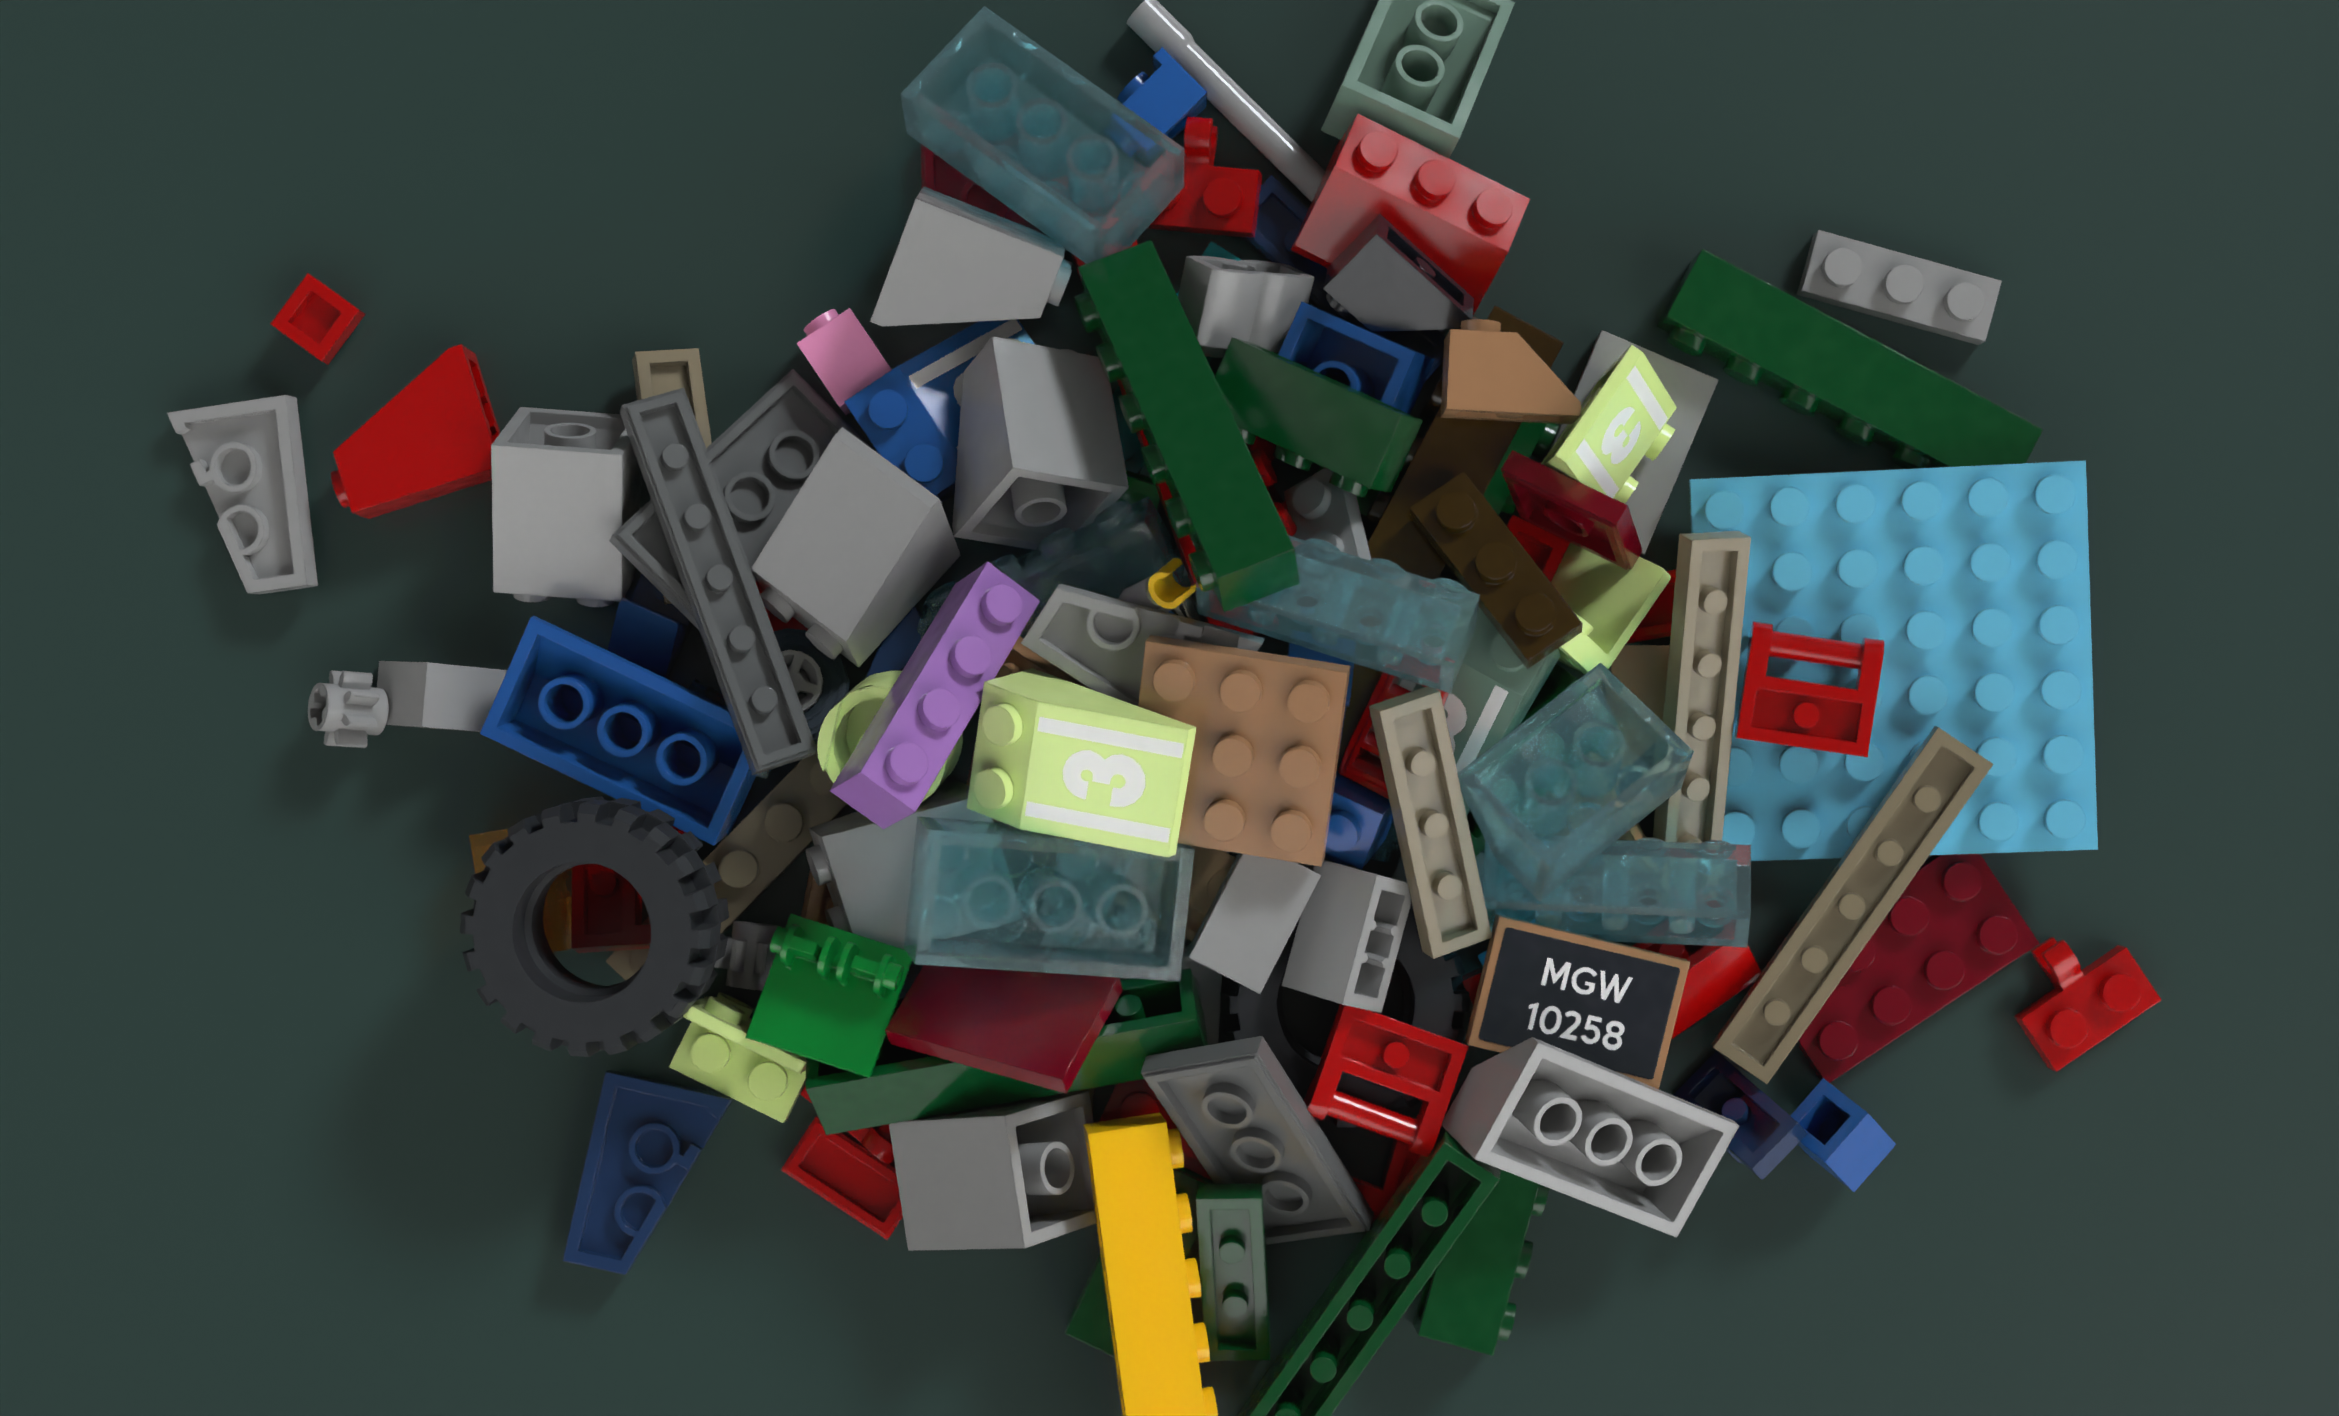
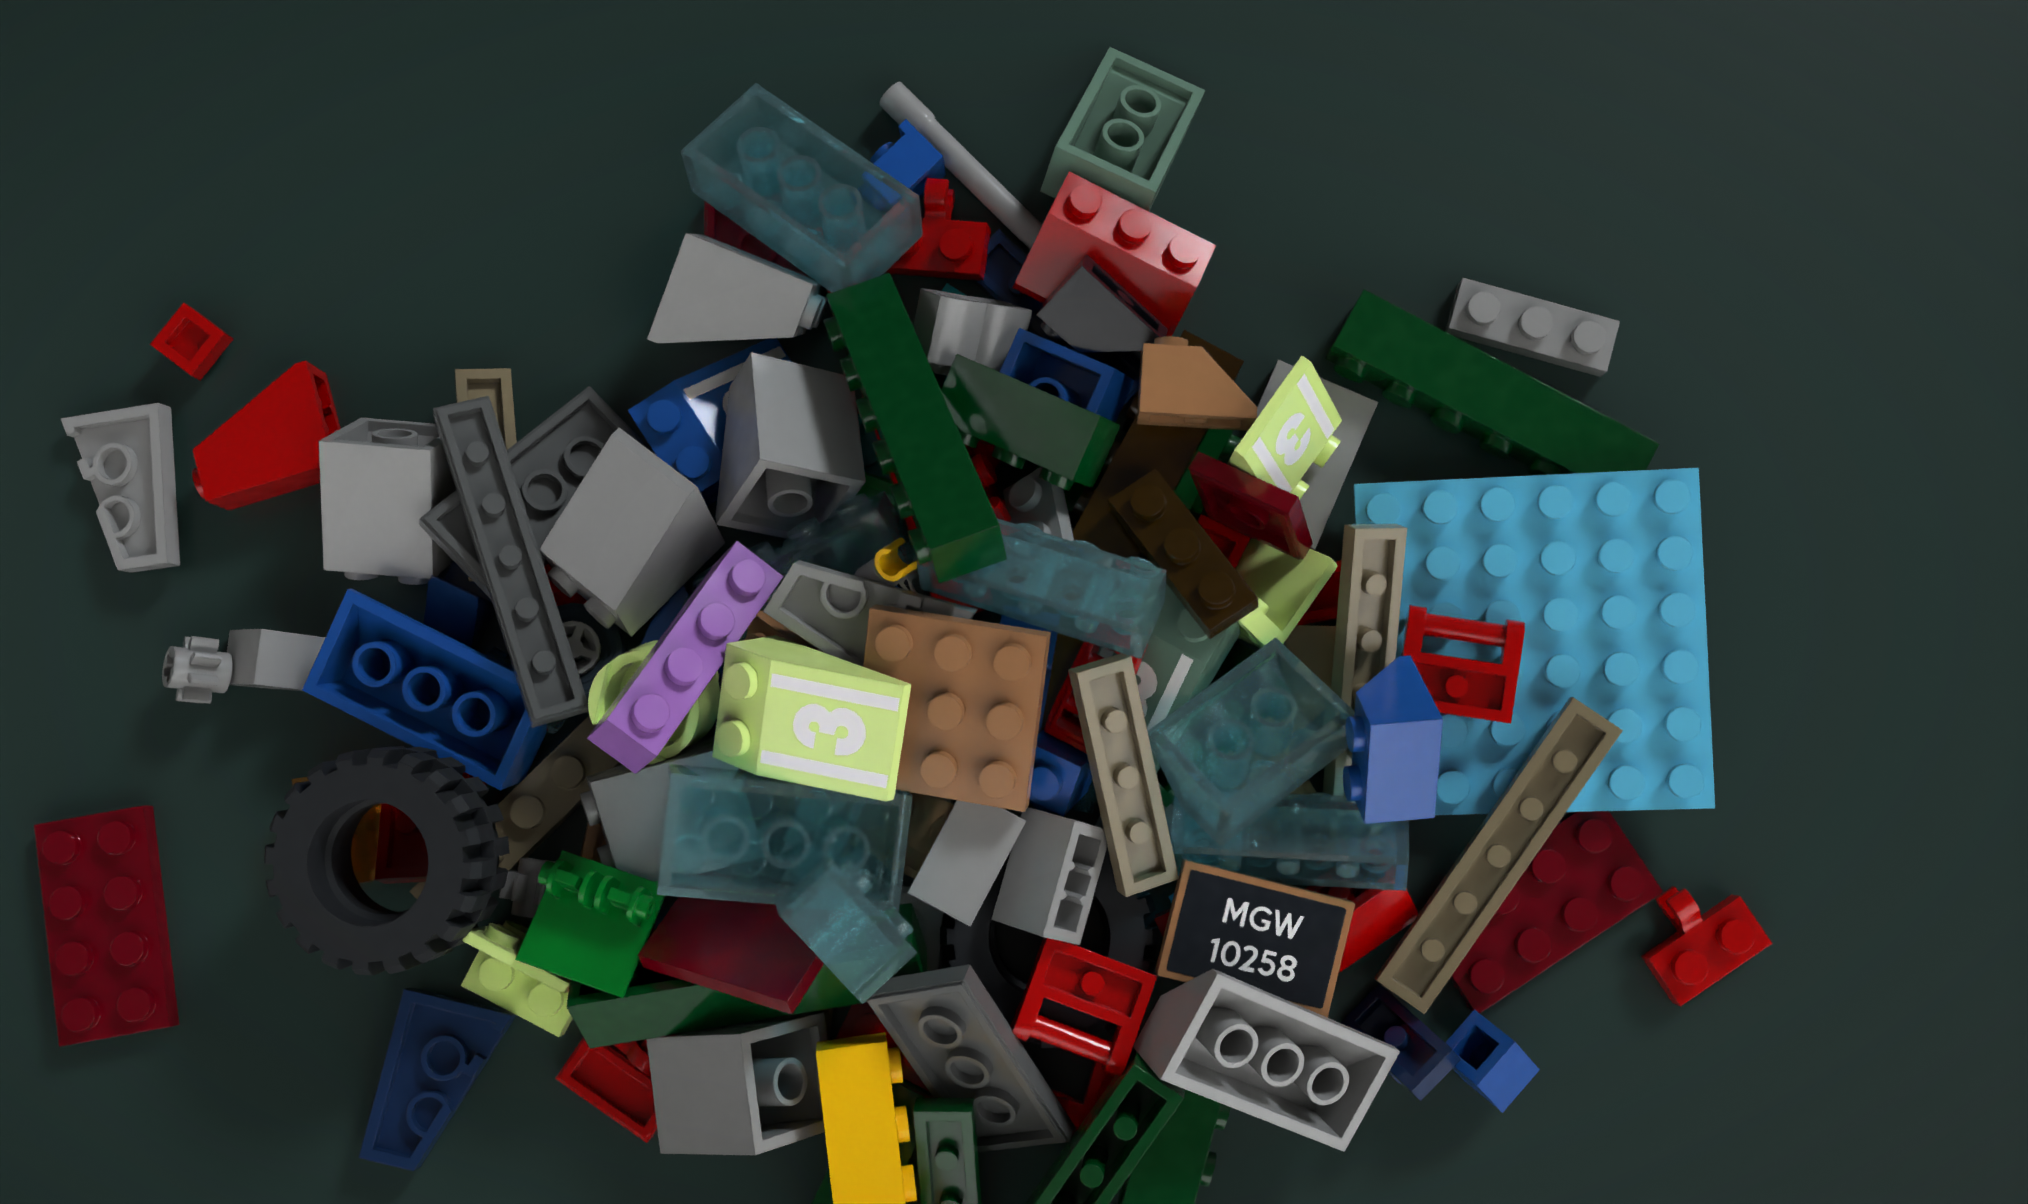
camera: 10 degrees right, 5 degrees down
bright pink brick [796,308,892,415] -> none
none -> dark red plate [34,805,180,1047]
none -> clear light blue brick [775,854,917,1004]
none -> blue slope [1343,655,1443,824]

